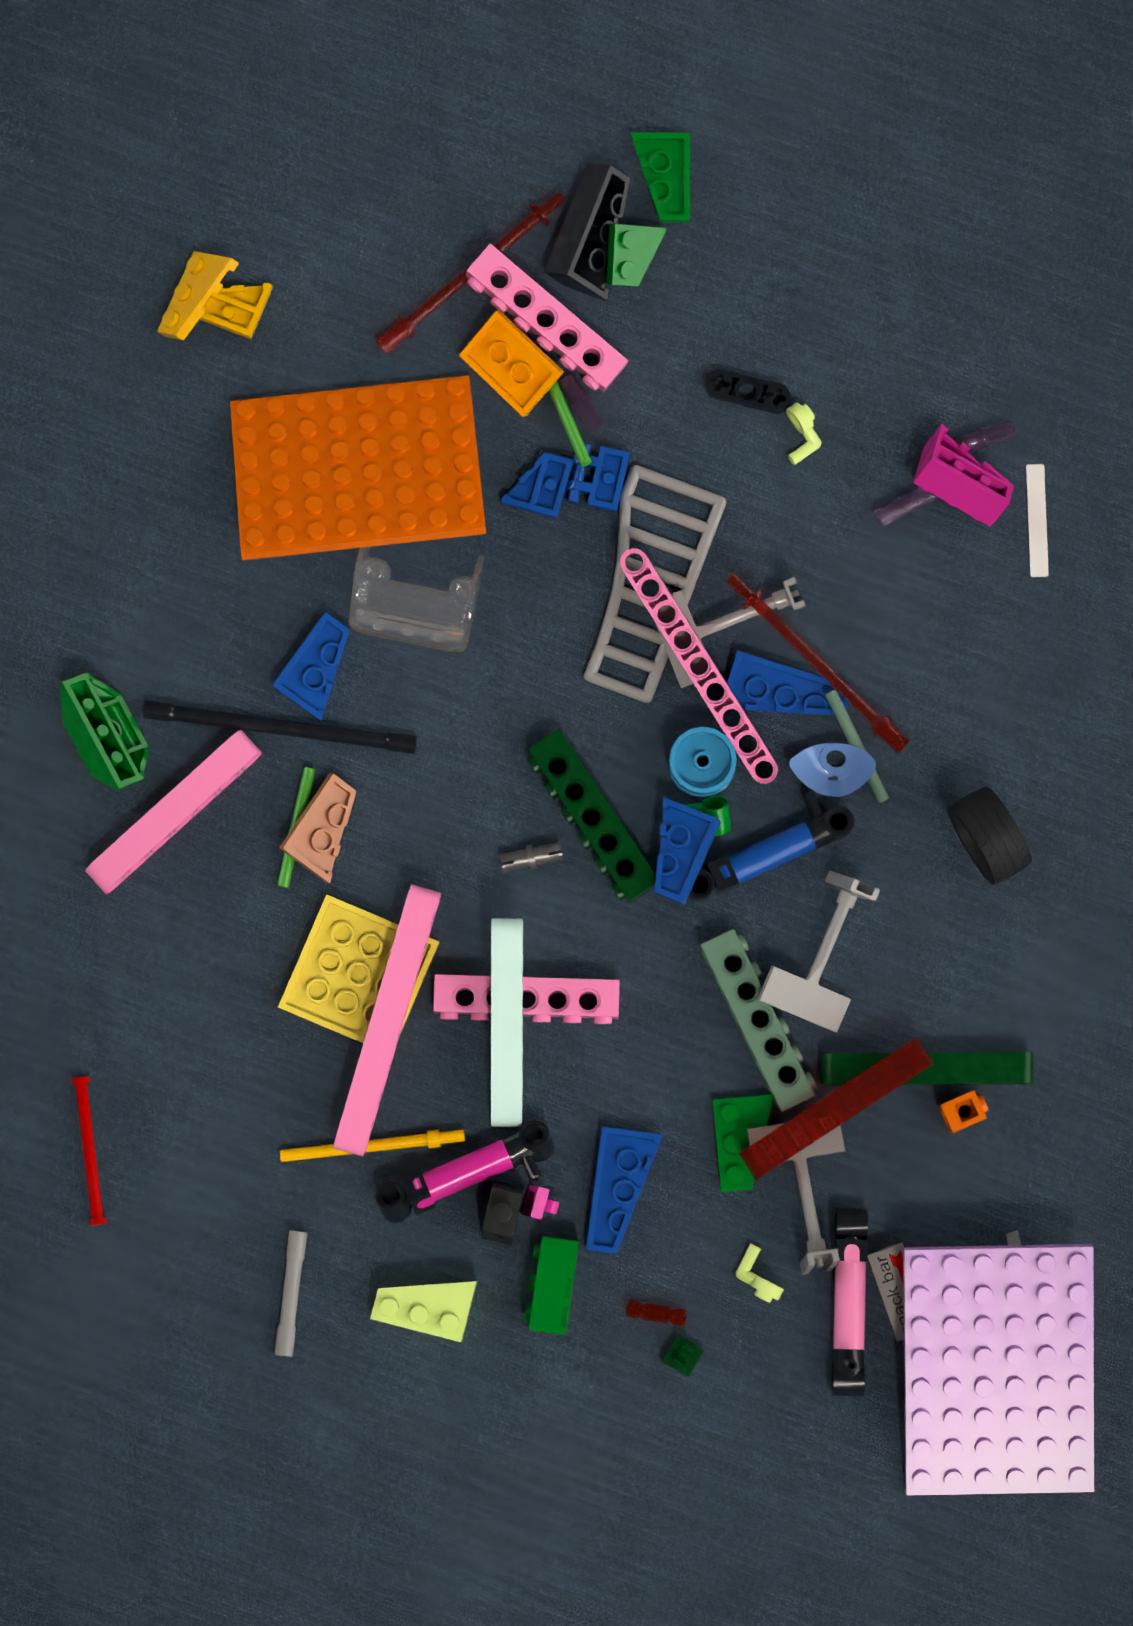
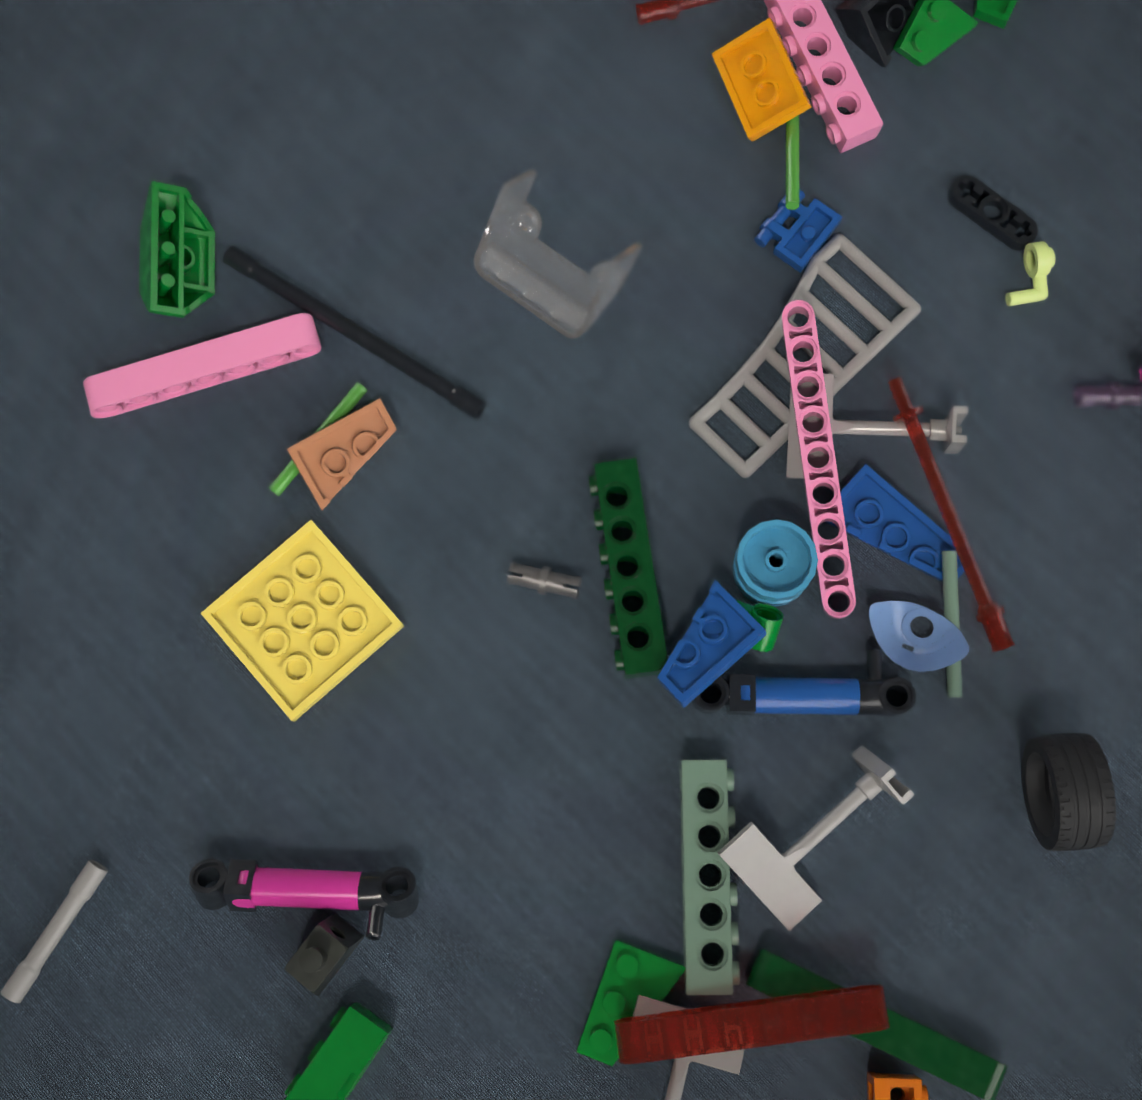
camera: 30 degrees right, 5 degrees down
orange plate [230,375,486,561] -> none
blue wing [272,612,350,722] -> none
yellow bar [280,1129,465,1162] -> none
bright pink beam [333,884,441,1157] -> none
yellowish green wedge [370,1281,477,1342] -> none
bright pink brick [433,974,620,1024] -> none
light aqua beam [491,918,523,1127] -> none
blue wing [501,452,574,520] -> none
dark pink tile [521,1185,560,1220] -> none
clear purple axle [558,374,603,432] -> none
blue wing [586,1127,663,1254] -> none

